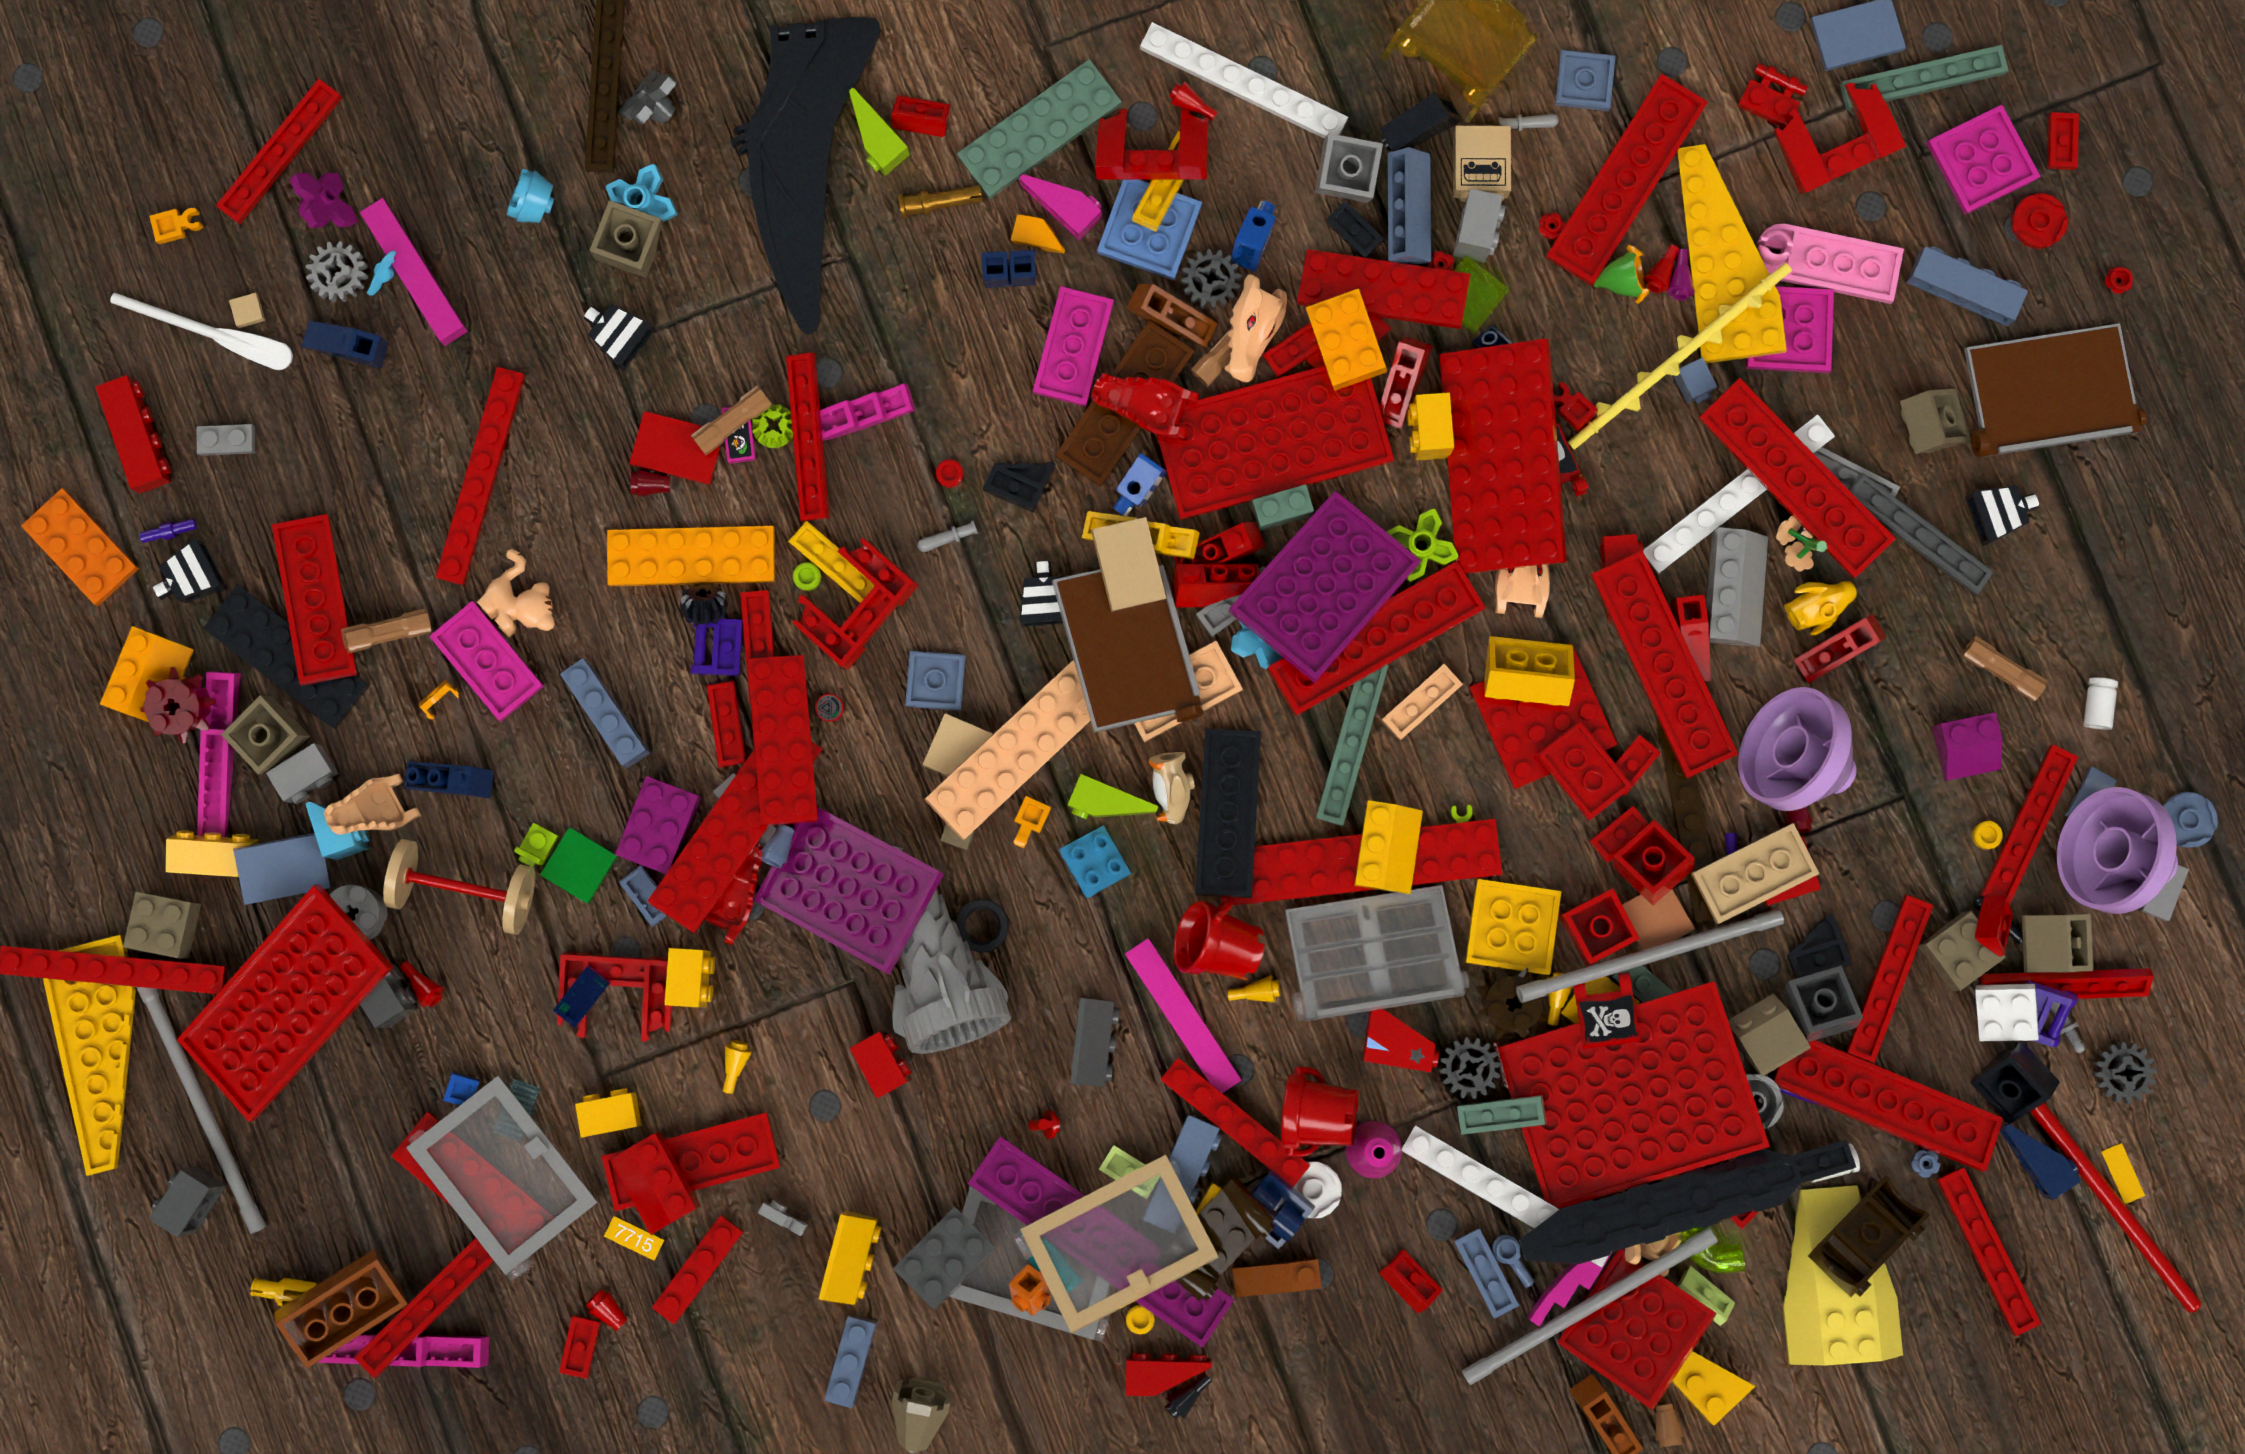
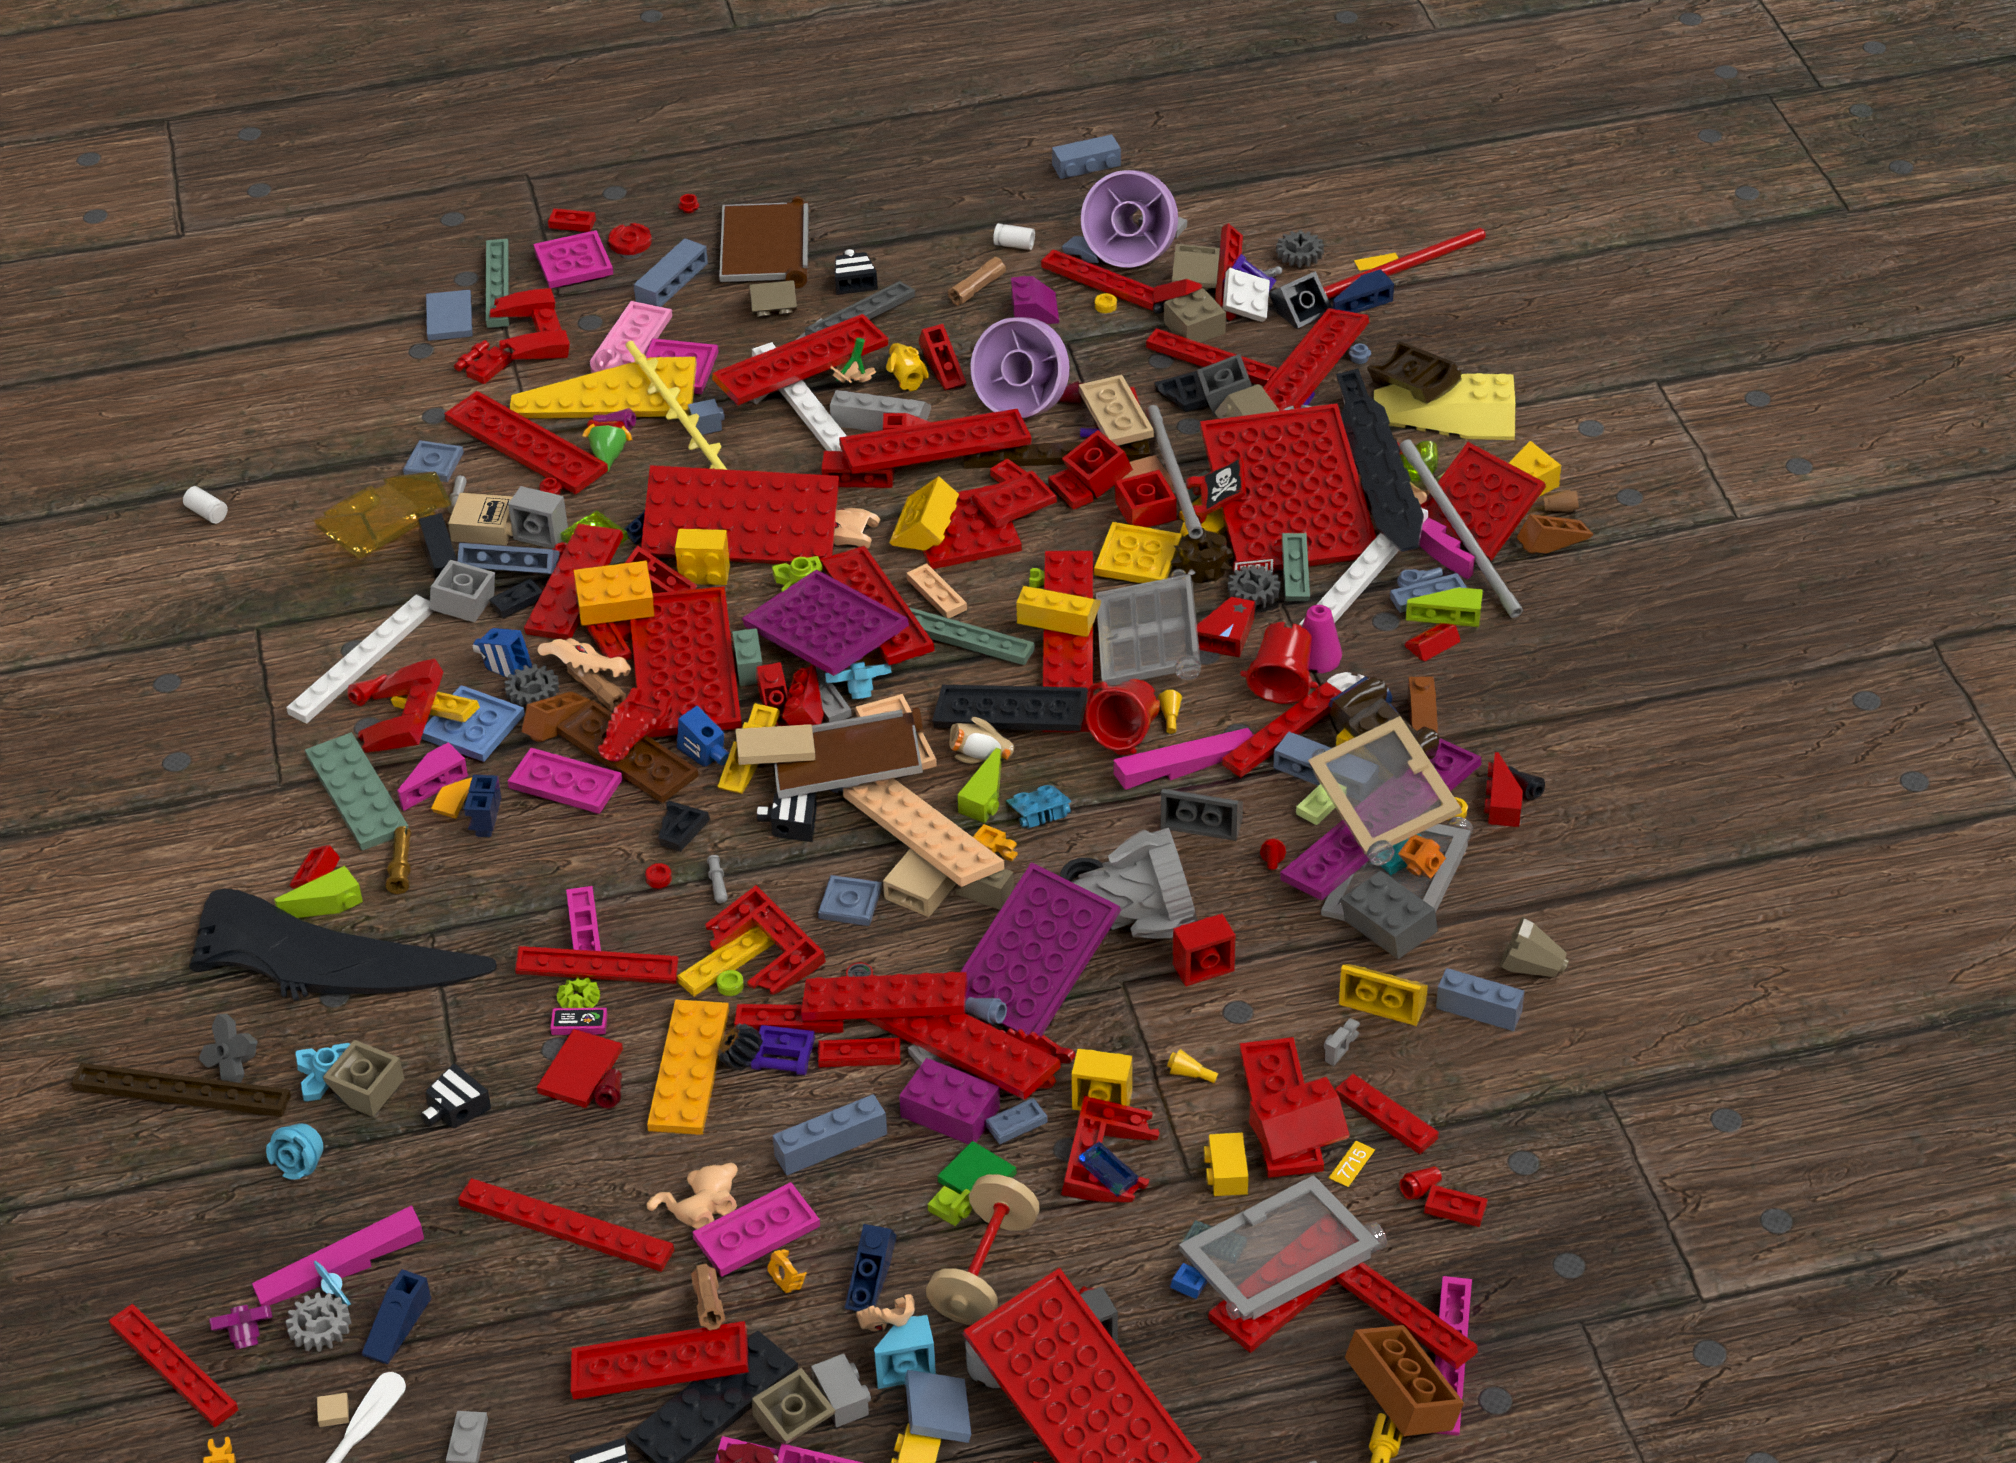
camera: 85 degrees left, 40 degrees down
medium nougat axle [691,385,773,456] -> none
red plate [1936,1167,2041,1336] -> none
none -> lime slope [1406,587,1483,627]

